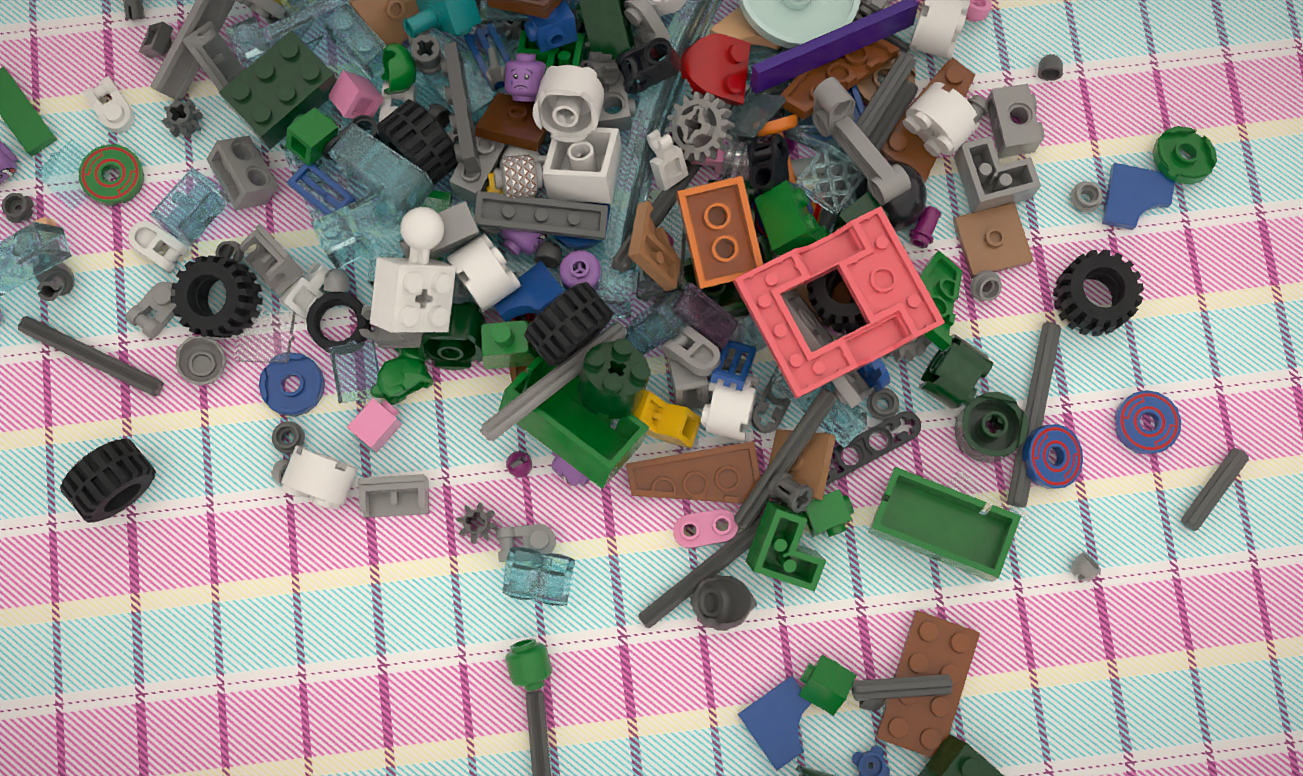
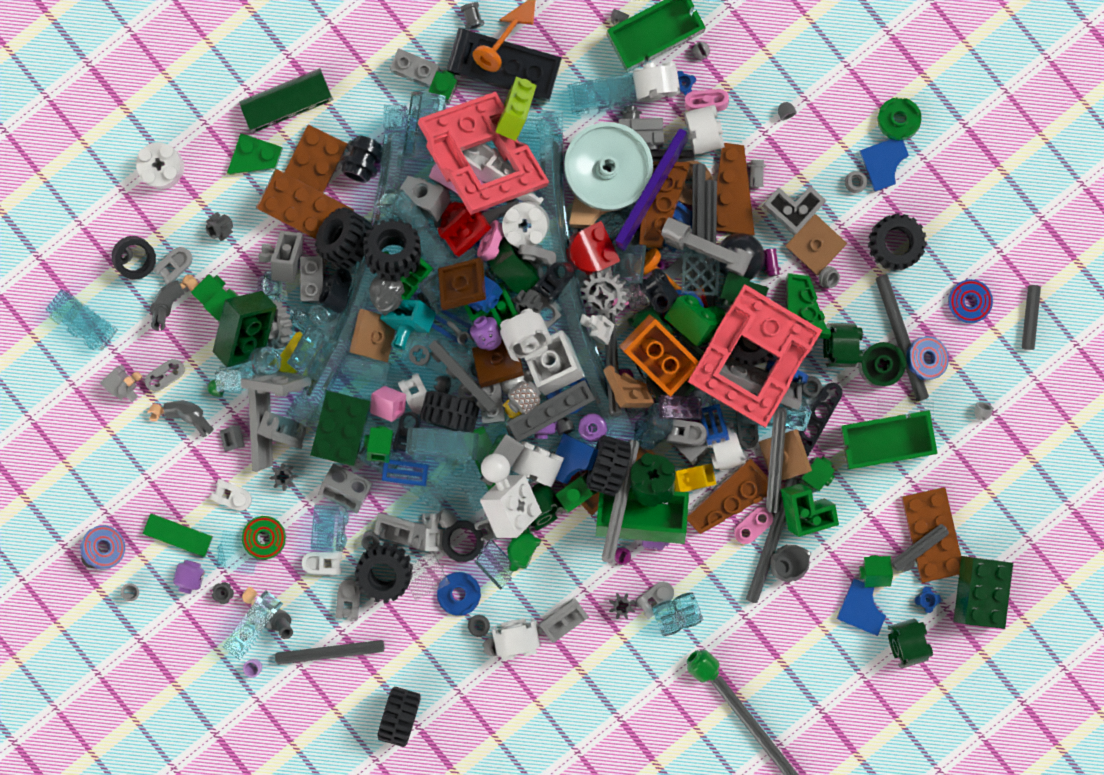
camera: 30 degrees left, 10 degrees up
light grey hair [176,335,226,386] -> none
bright pink brick [347,398,402,453] -> none
green hair [381,43,417,95] -> none
dark grey bush [769,471,813,513] -> none
white brick [903,82,980,157] -> none
light grey brick [986,83,1044,158] -> none

